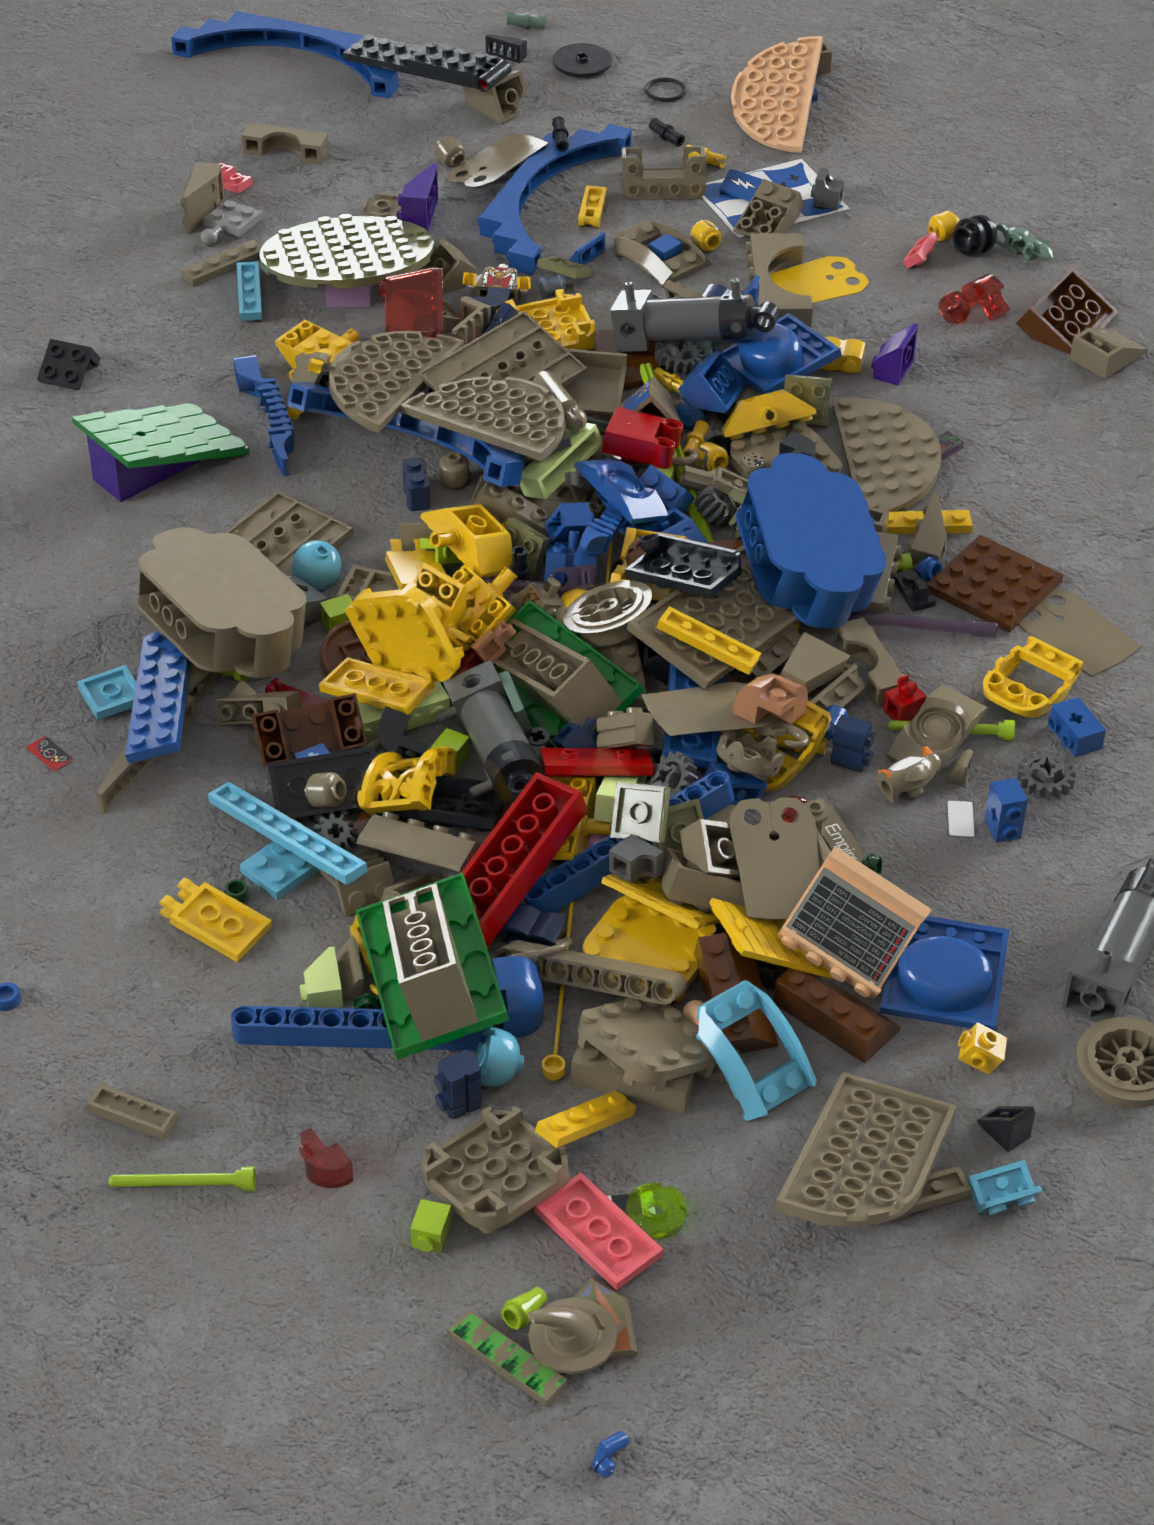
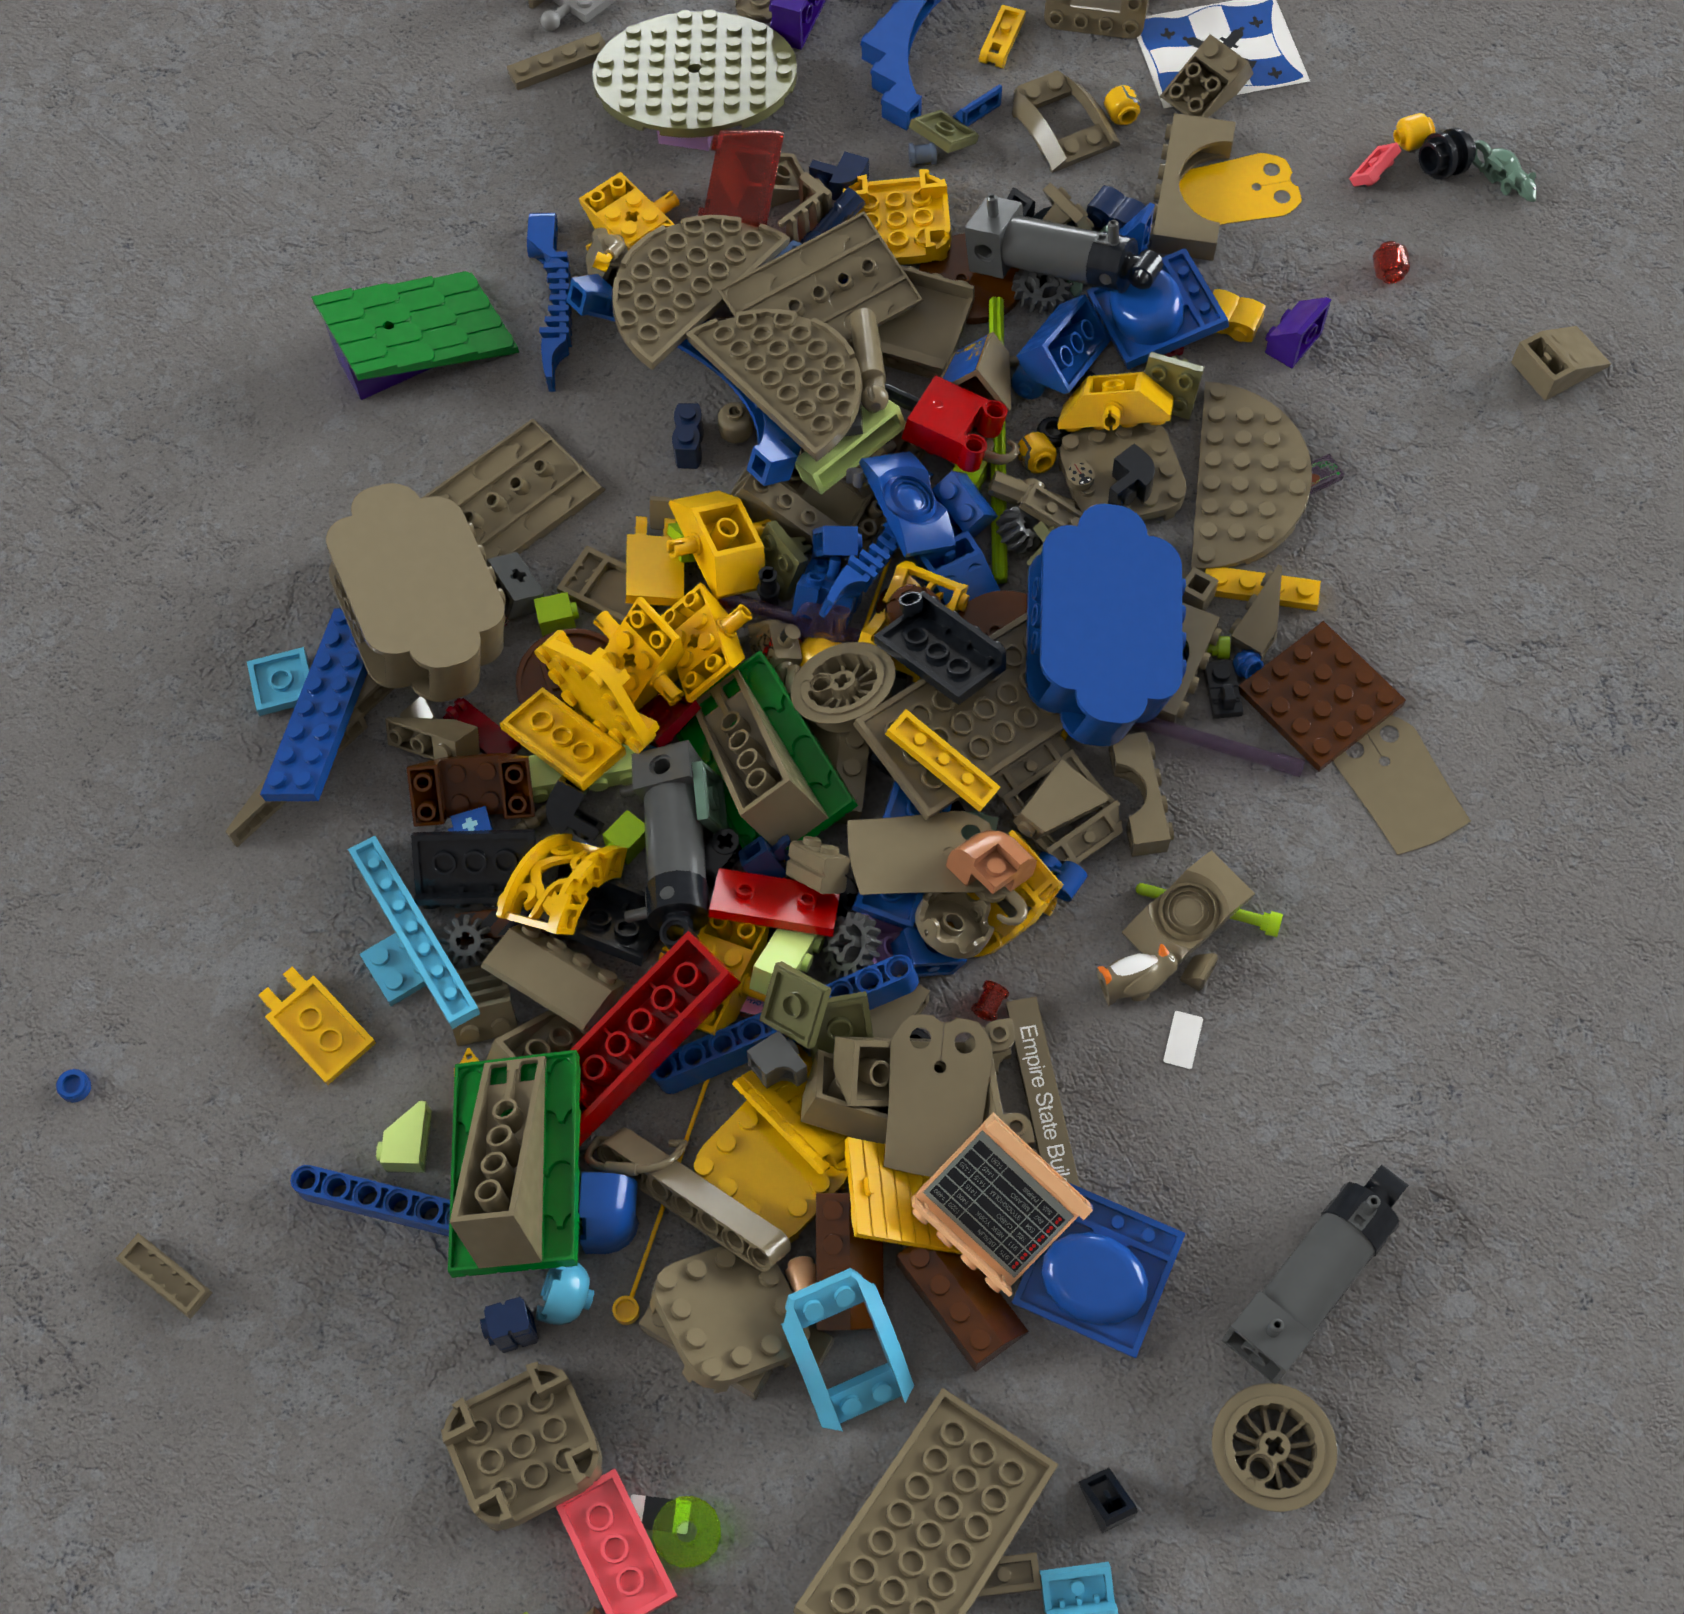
camera: 15 degrees right, 20 degrees up
sticker [26,736,73,771] -> none
black bracket [37,339,100,390] -> none
lime piece [108,1166,256,1191] -> none
dark green plate [223,879,251,903] -> none
medium azure plate [237,261,262,321] -> none
medium azure cylinder [291,540,342,591] -> none
clear red brick [299,1128,354,1188] -> none
dark tan head [305,772,347,808] -> none
dark tan slope [336,936,365,1000] -> none
dark green plate [353,993,382,1009] -> none
lime brick [410,1199,452,1253] -> none
dark tan slope [415,238,478,296] -> none
torso [462,264,531,306] -> none
nougat plate [471,620,516,664] -> none
dark blue brick [502,904,567,947] -> none
yellow plate [534,1090,637,1148] -> none
blue brick [649,234,682,262] -> none
yellow pin [654,367,684,394] -> none
yellow pin [682,420,709,457] -> none
blue slope [719,169,763,202] -> none
dark grey brick [811,168,844,210] -> none
dark blue brick [831,714,875,773] -> none
dark green plate [861,853,882,875] -> none
red brick [883,674,926,721] -> none
yellow brick [958,1022,1007,1074] -> none
clear red brick [960,274,1010,321] -> none
yellow slope [983,636,1083,718] -> none
blue brick [984,778,1028,843] -> none
reddish brown slope [1016,266,1119,355] -> none
dark grey gear [1017,751,1076,801] -> none
blue brick [1048,697,1106,757] -> none

